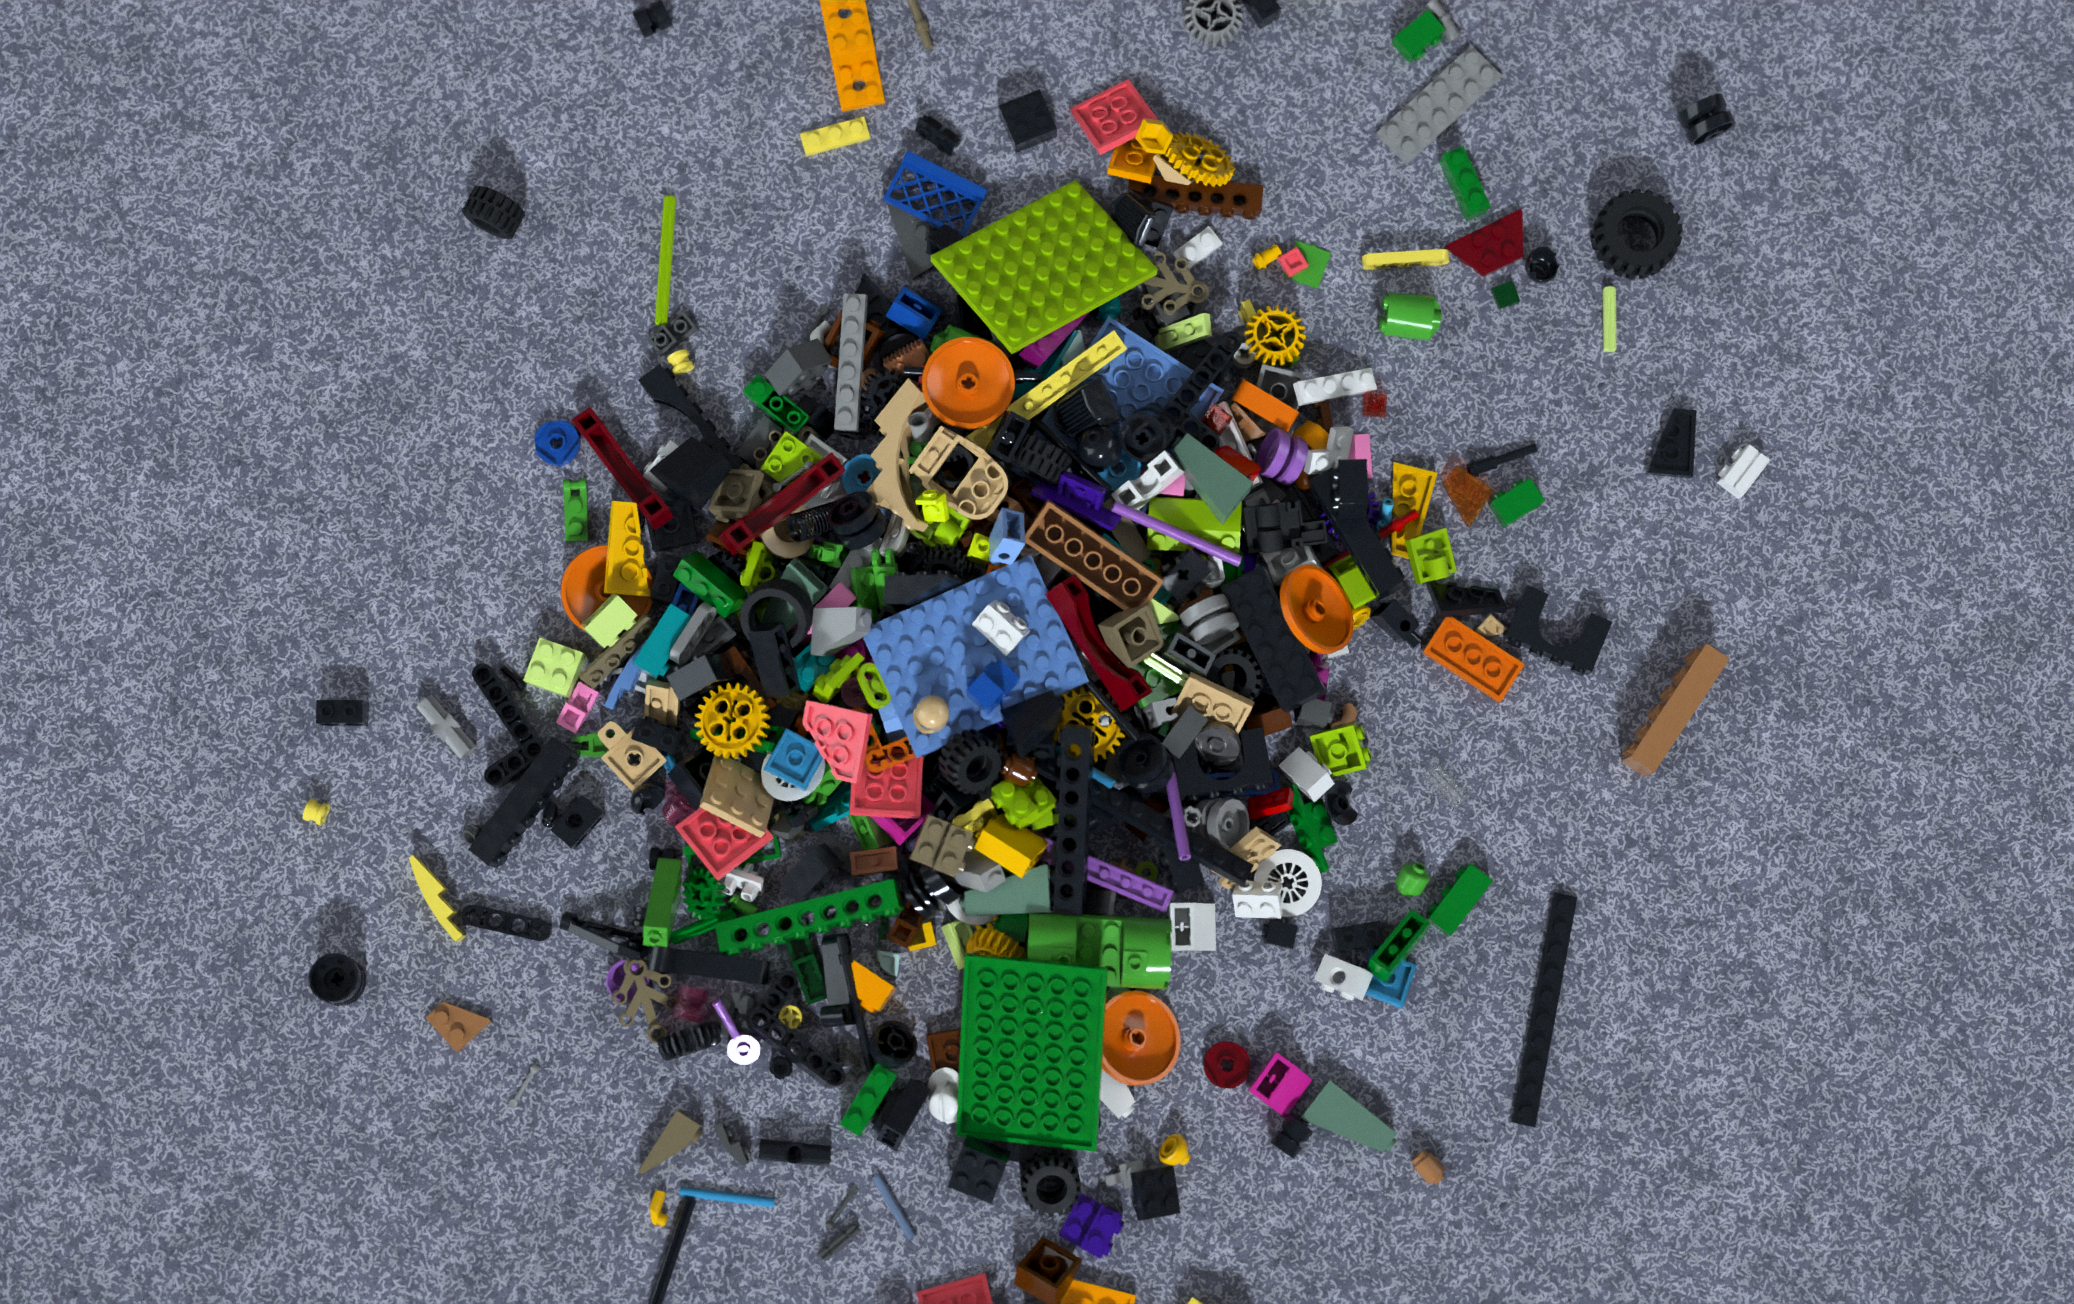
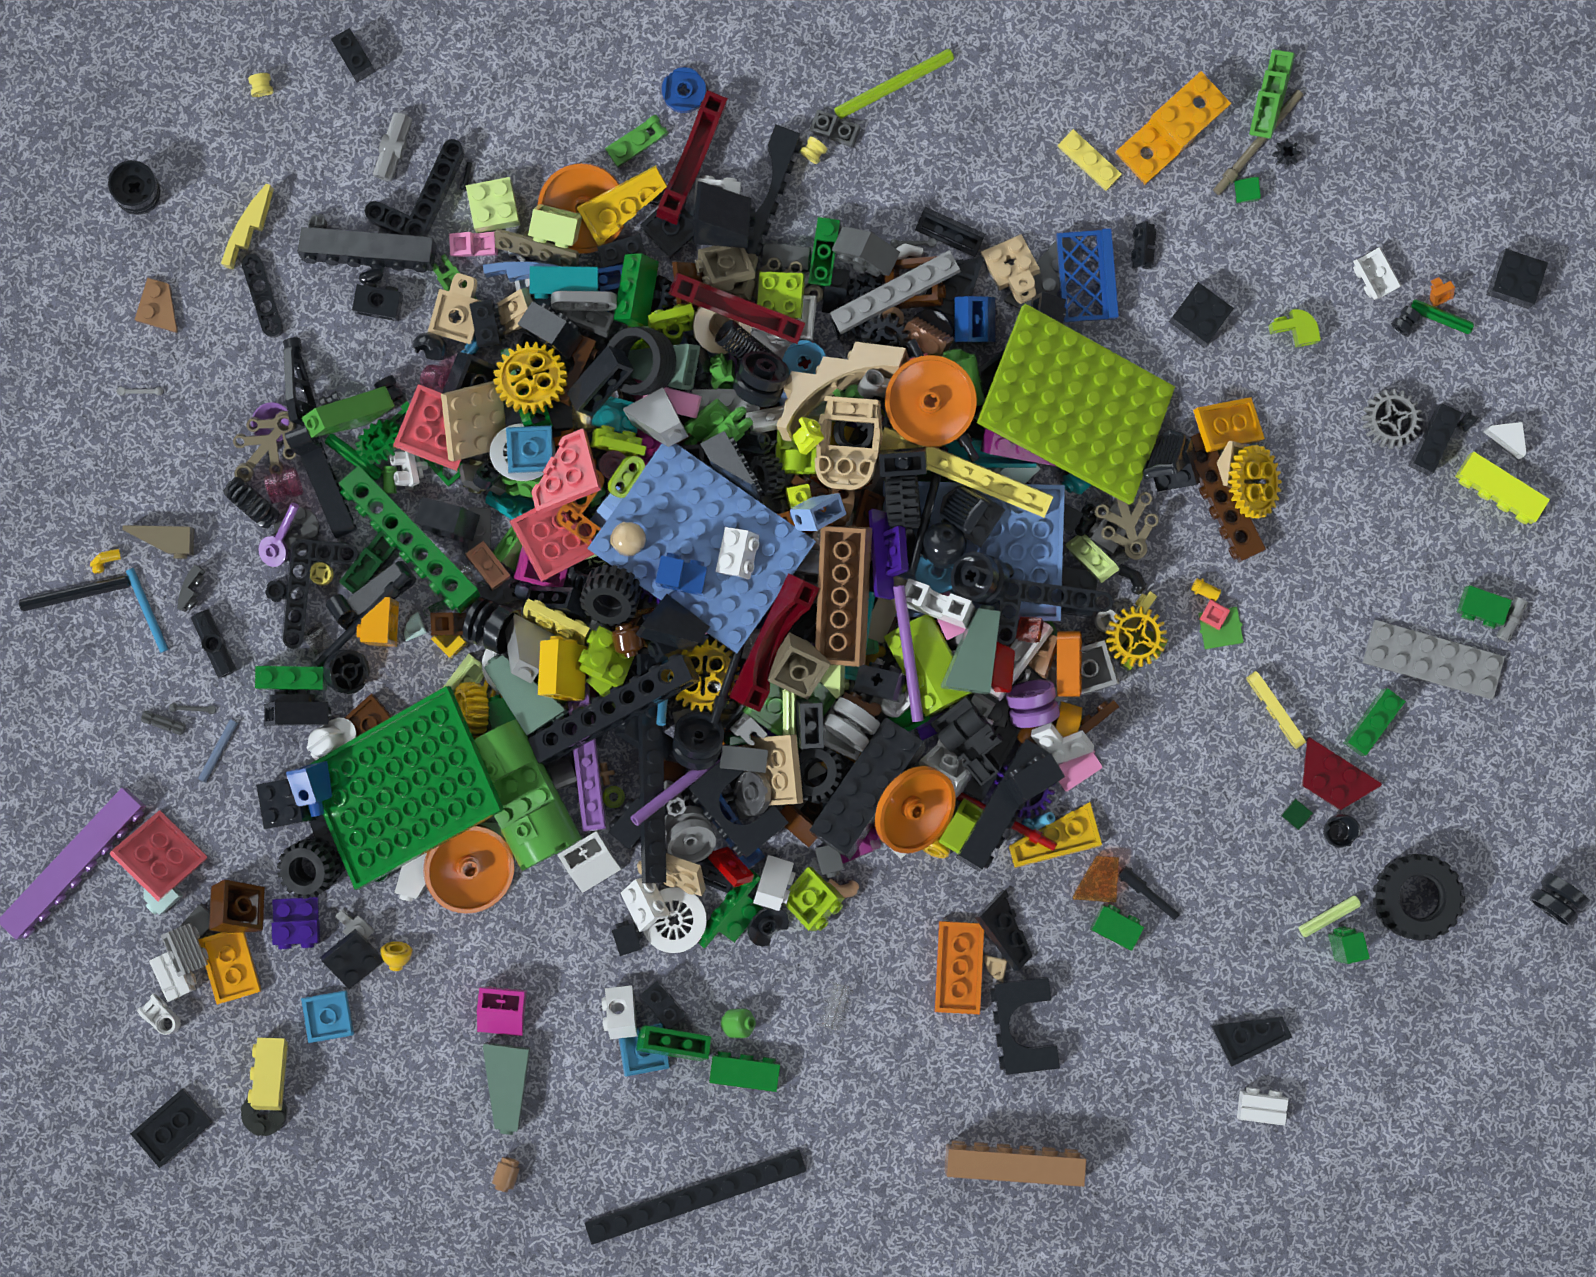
camera: 60 degrees right, 5 degrees up
light grey hinge [772,461,813,492] -> none
dark tan plate [909,814,975,877] -> none
coral plate [1070,79,1158,155] -> none
yellow panel [1135,118,1173,155] -> none
white plate [1173,226,1223,270] -> none
dark red plate [1203,1041,1250,1089] -> none
black wheel [1269,1114,1313,1159] -> none
white plate [1293,368,1377,406] -> none
clear red tile [1362,393,1387,418] -> none
black torso [1369,599,1422,648] -> none
bright green cylinder [1378,291,1442,341] -> none
lime plate [1405,528,1457,584] -> none
none -> blue torso [286,761,332,817]
none -> dark azure plate [301,990,354,1043]
none -> black gear [847,273,883,300]
none -> black slope [915,207,986,257]
none -> tan plate [981,234,1040,304]
none -> black arm [1118,565,1146,595]
none -> green slope [1234,177,1261,203]
none -> lime brick [1269,309,1321,348]
none -> green brick [1328,926,1370,964]

